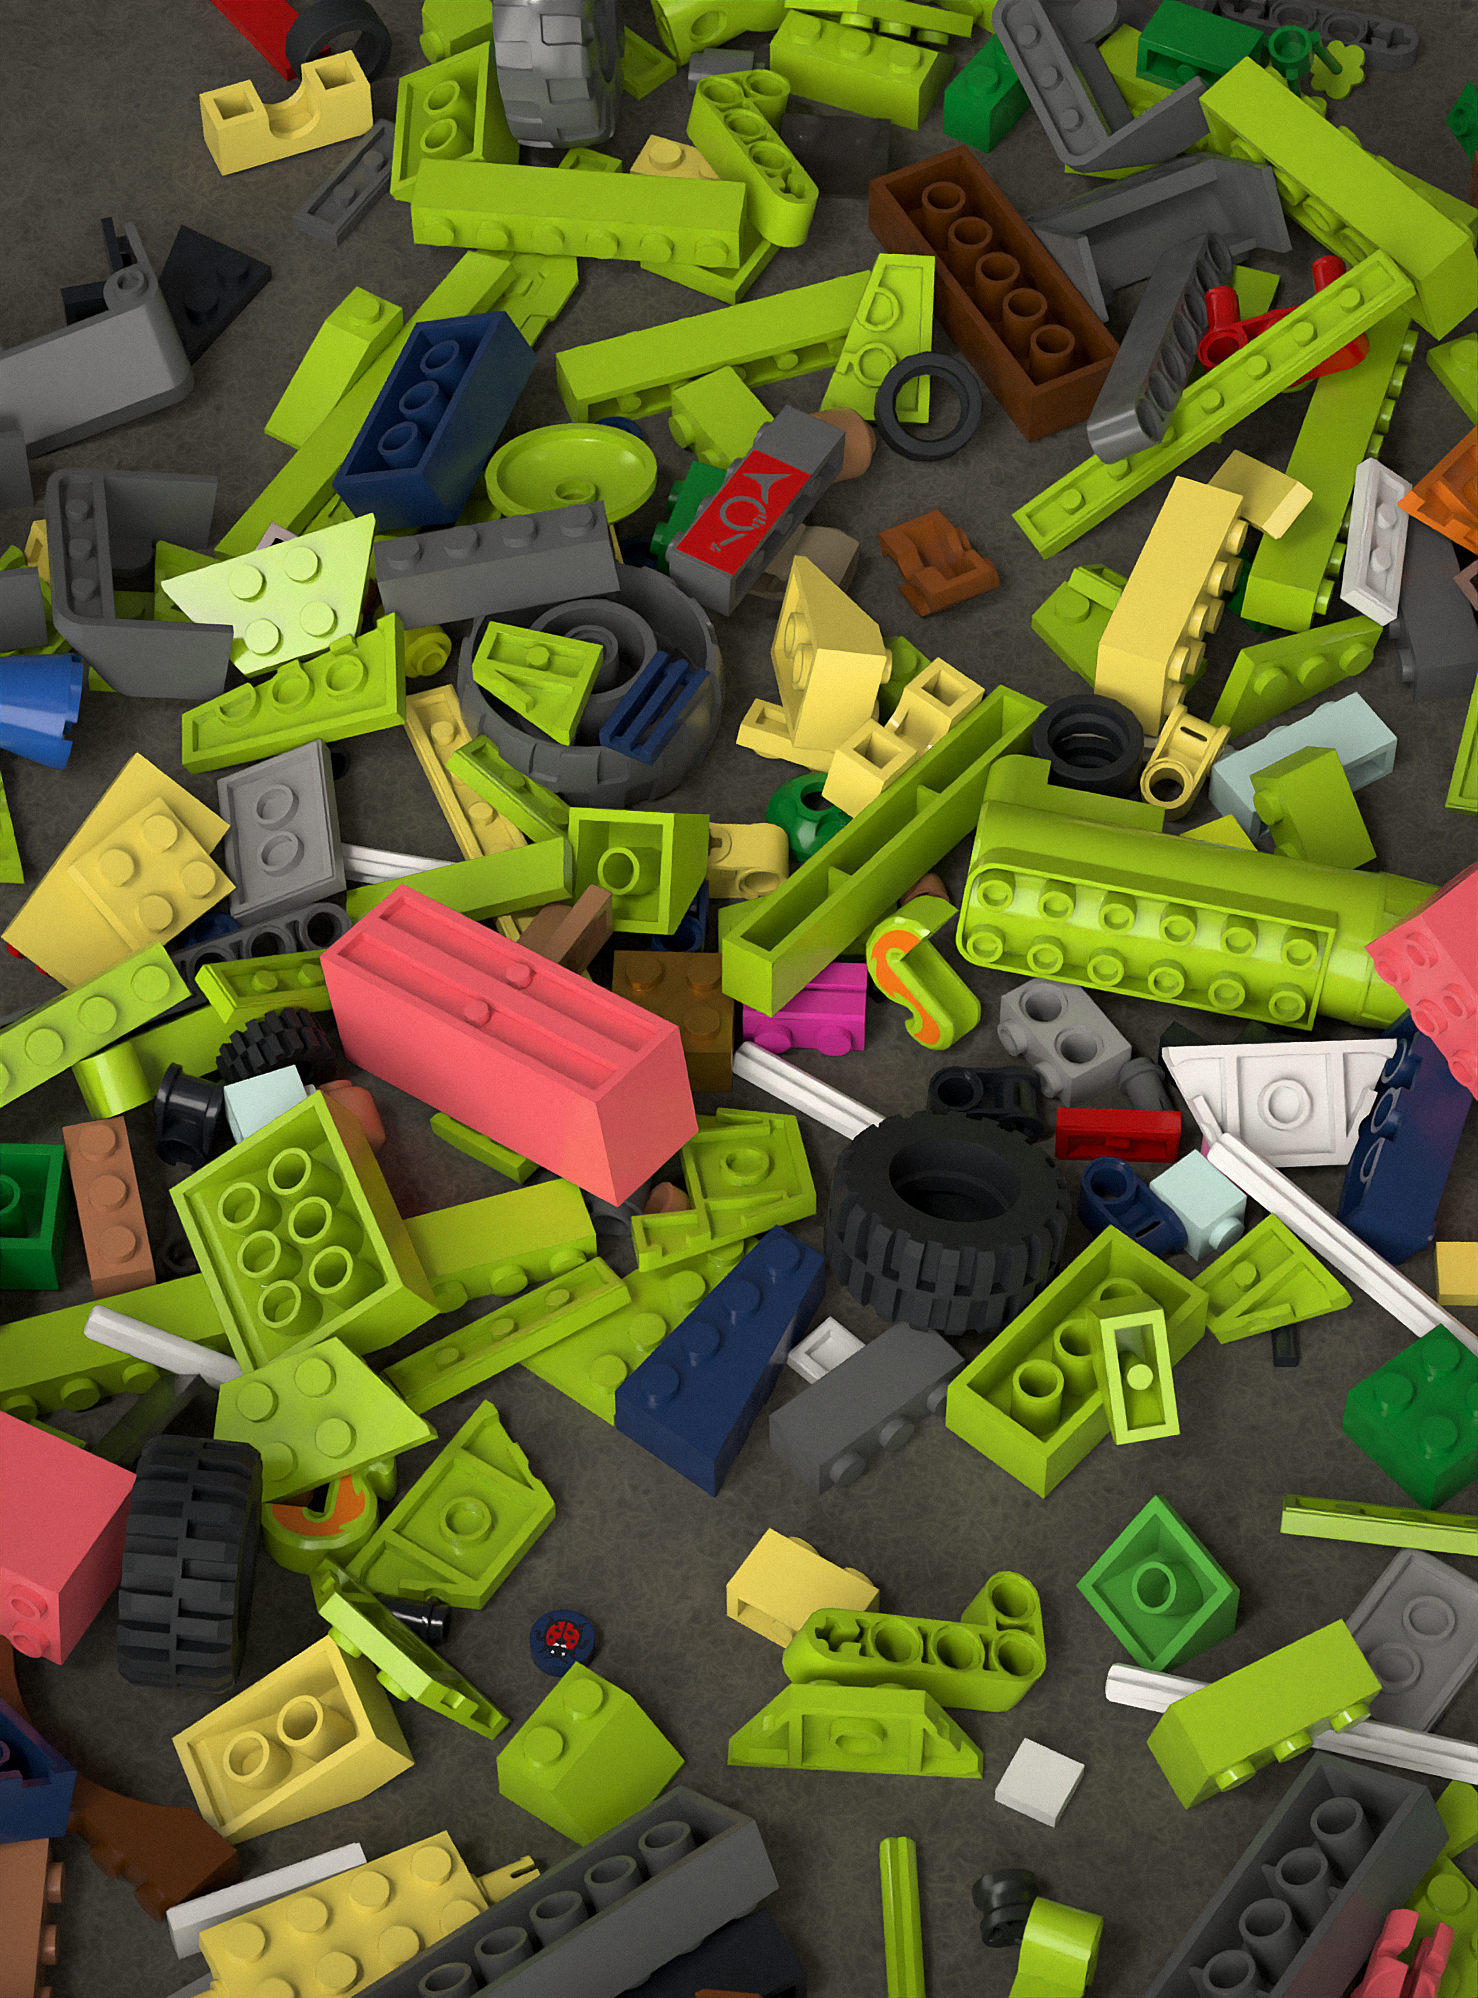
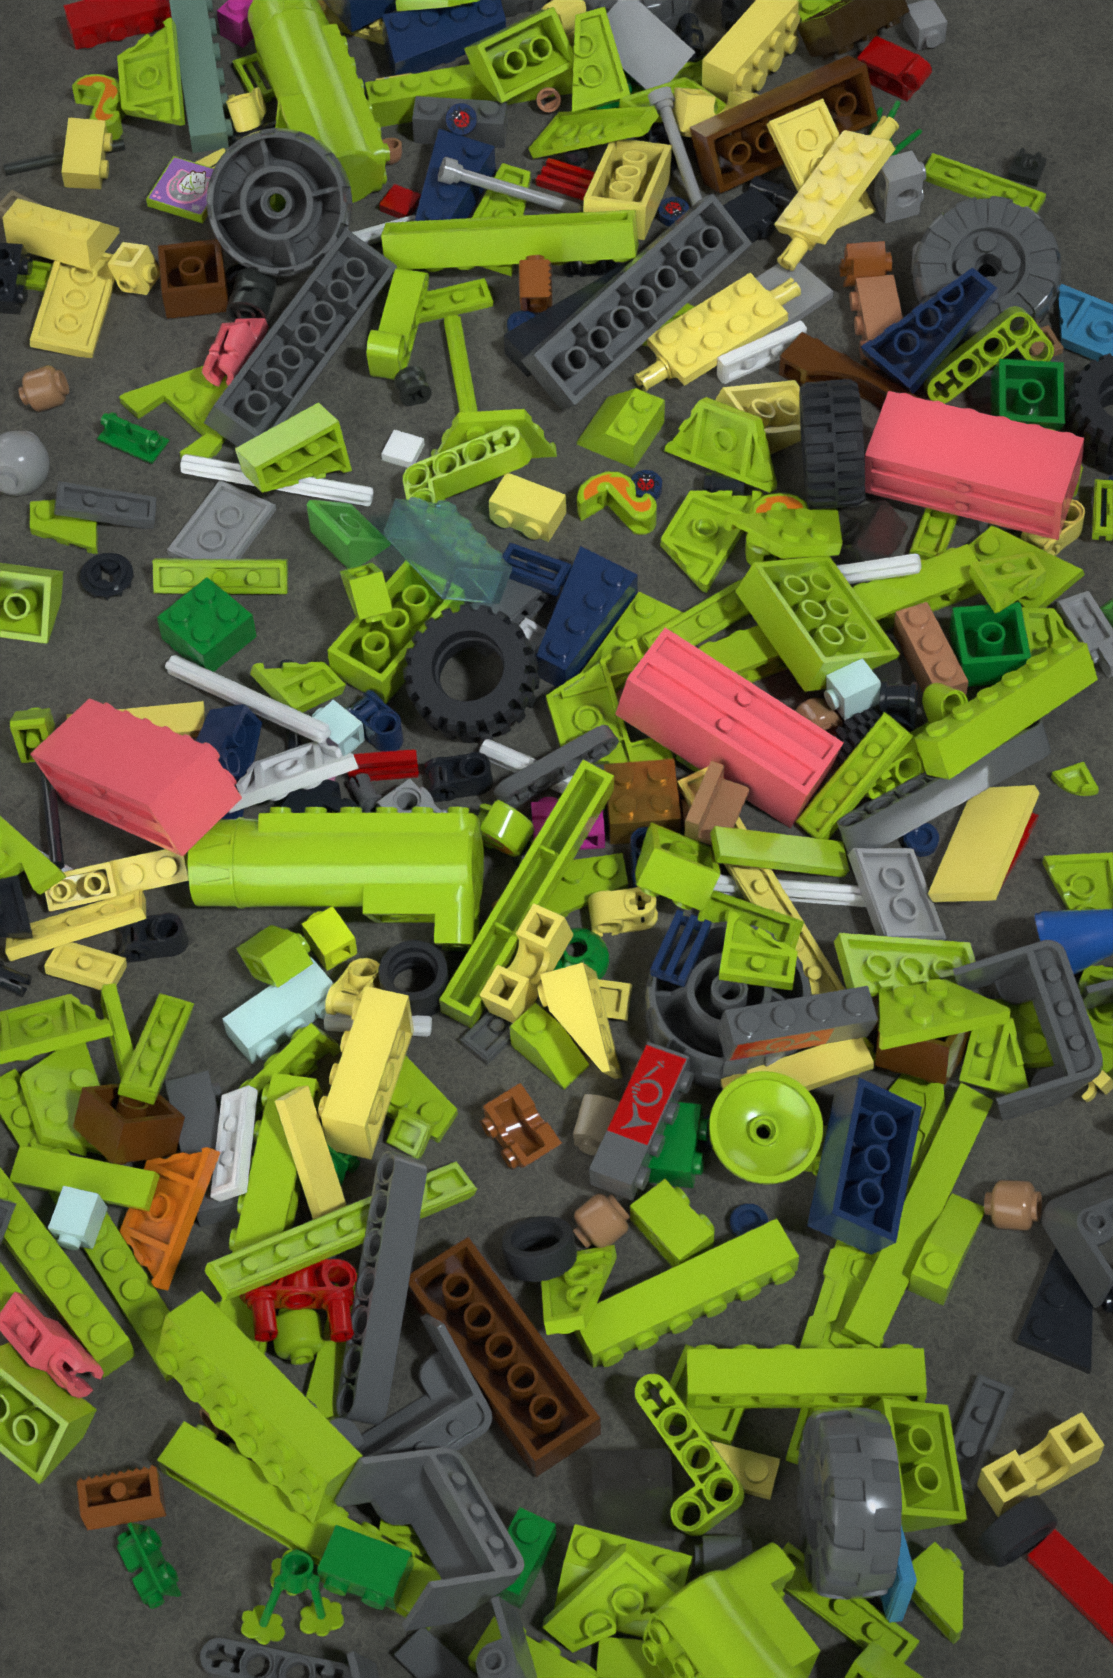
camera: 175 degrees right, 5 degrees up
light yellow plate [66,796,236,952] -> none
none -> clear light blue piece [383,497,513,604]
none -> dark grey beam [494,725,619,808]
none -> dark blue tile [496,542,571,596]
none -> lime animal [577,471,657,535]
none -> medium nougat head [984,1180,1042,1231]

